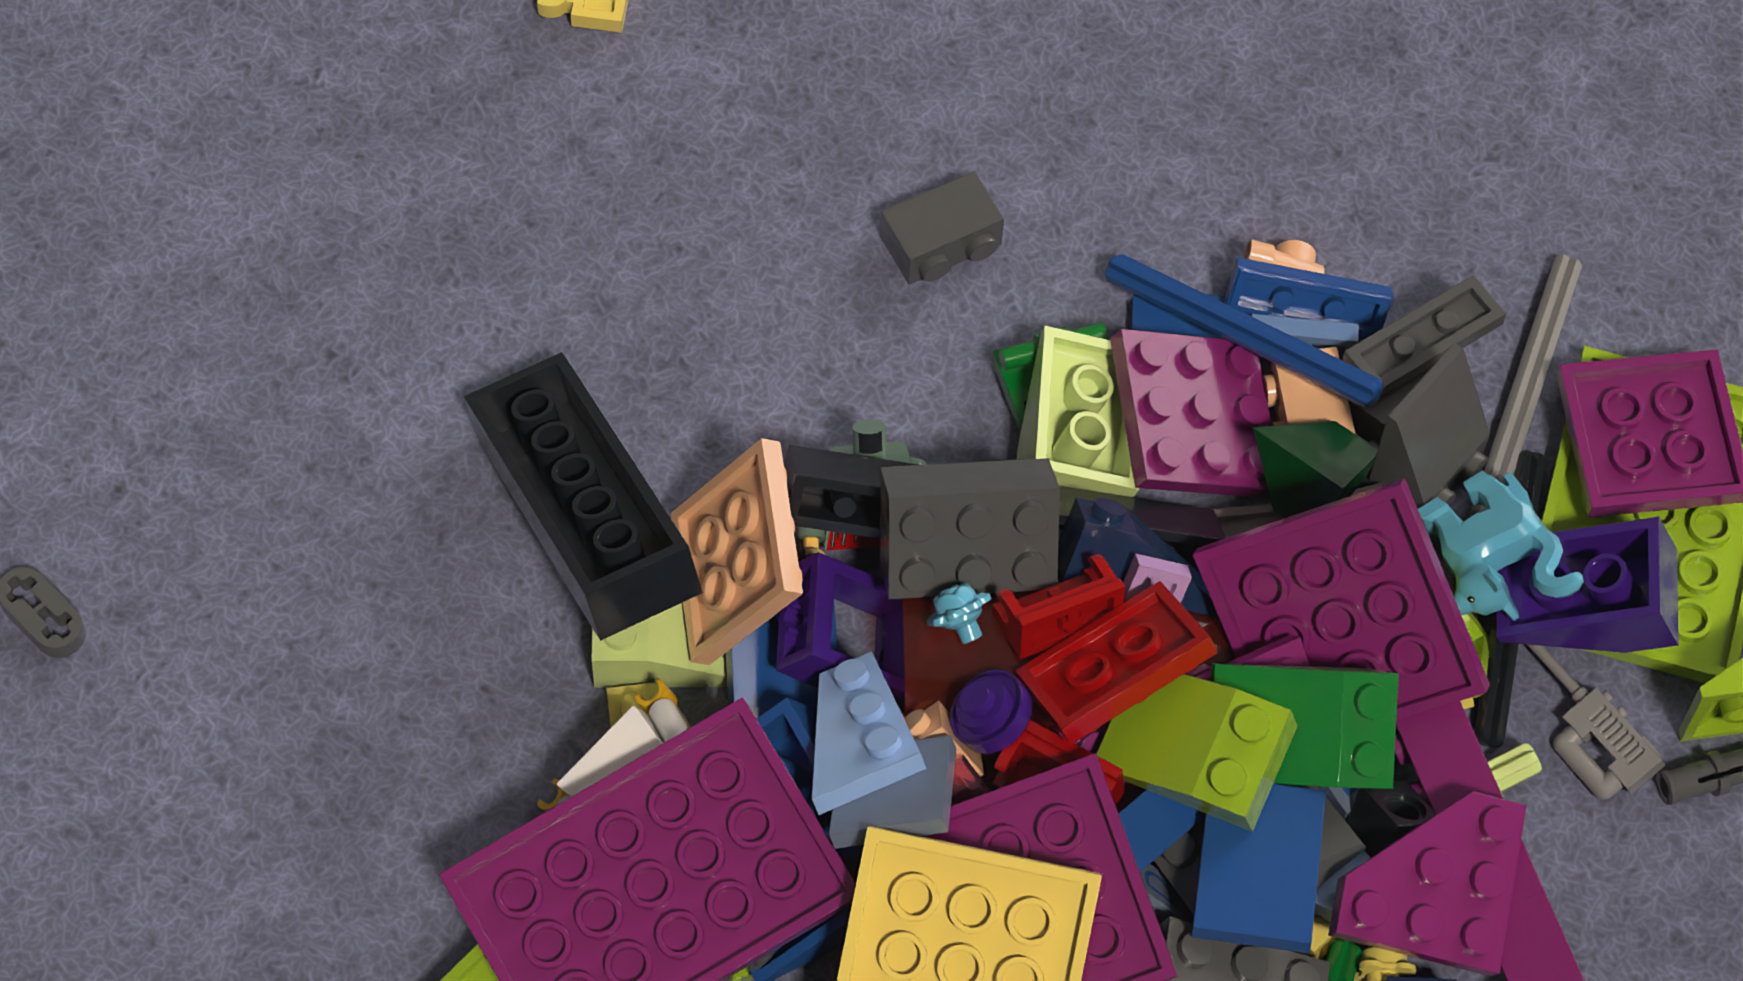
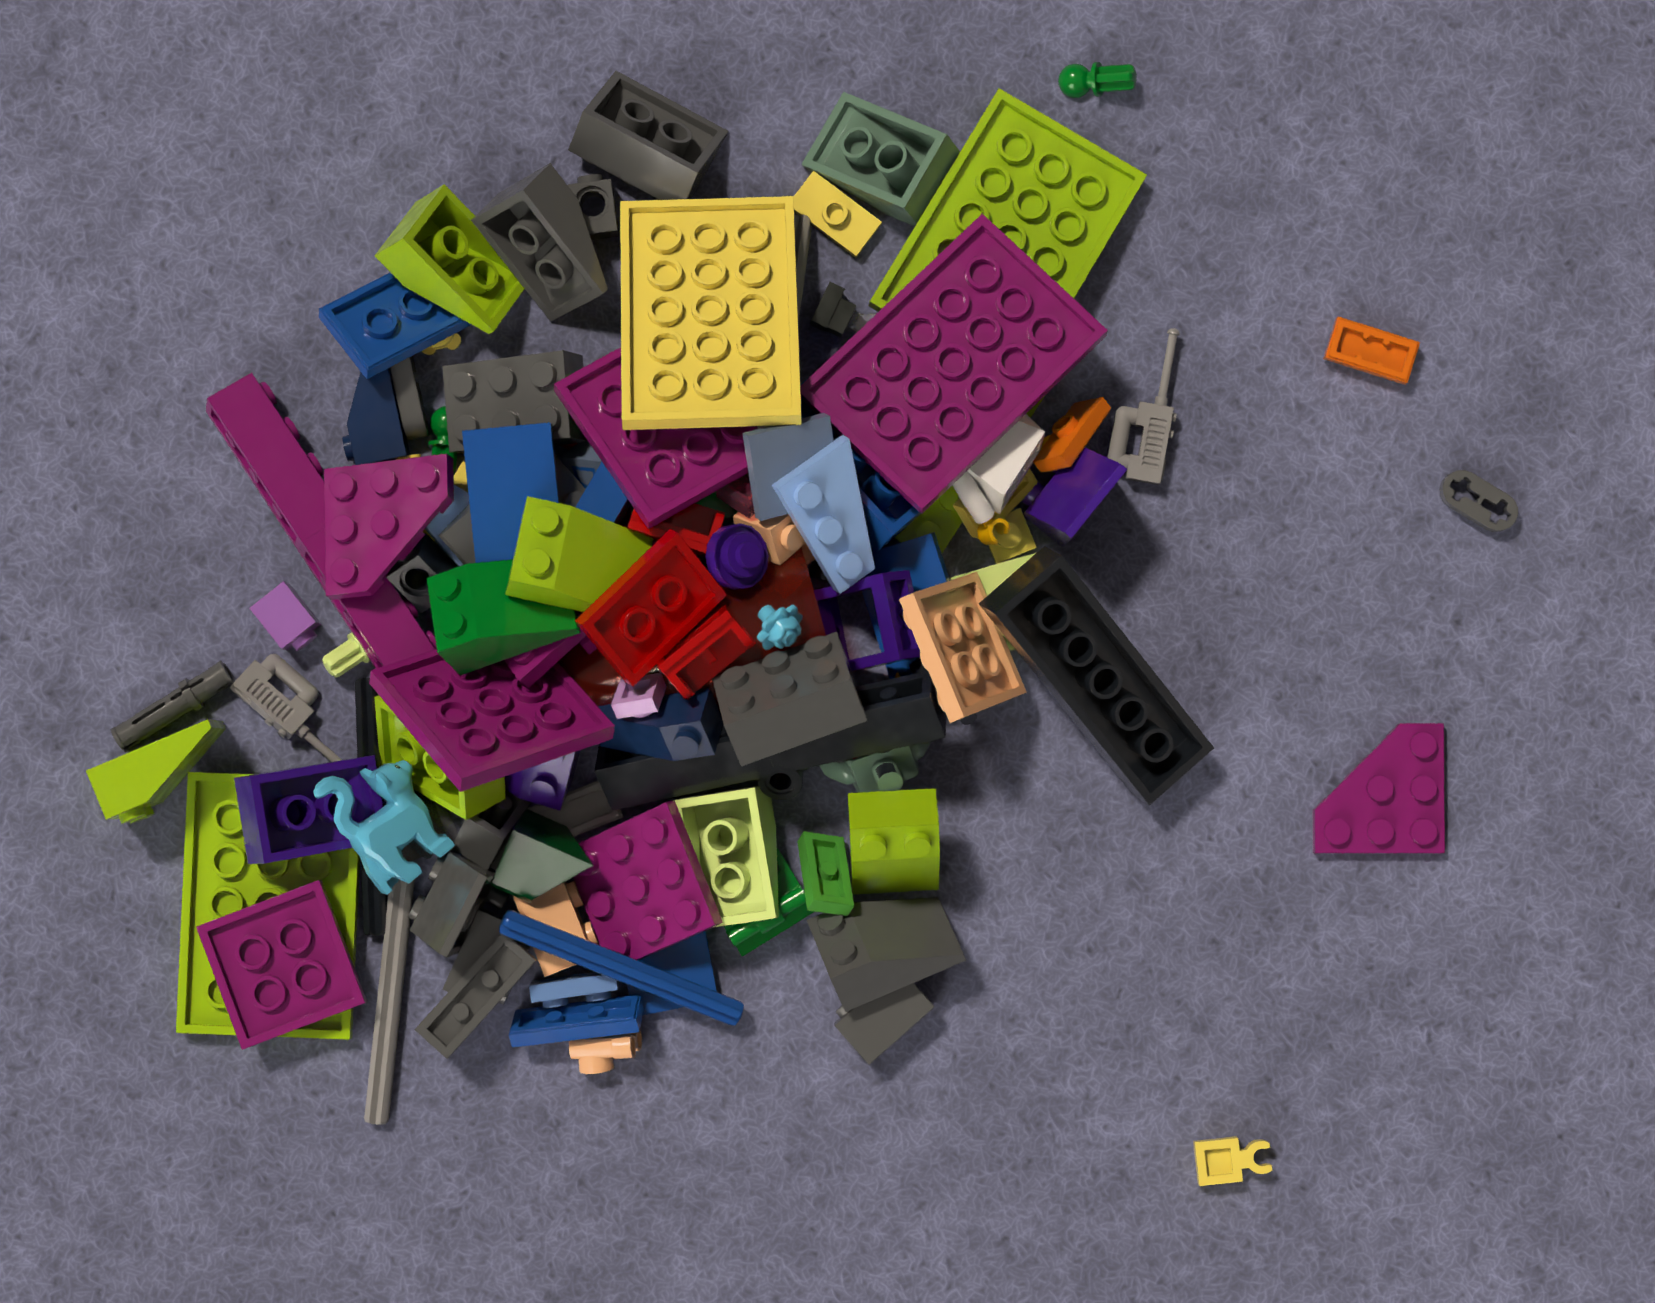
camera: 165 degrees right, 25 degrees up
none -> medium lavender brick [249,581,321,651]
none -> bright green plate [797,831,854,916]
none -> dark grey slope [807,897,966,1012]
none -> lime slope [848,788,940,895]
none -> dark purple slope [1022,448,1127,547]
none -> orange plate [1033,397,1111,472]
none -> light grey piece [1107,328,1180,485]
none -> magenta plate [1313,723,1445,853]
none -> orange plate [1323,316,1420,385]

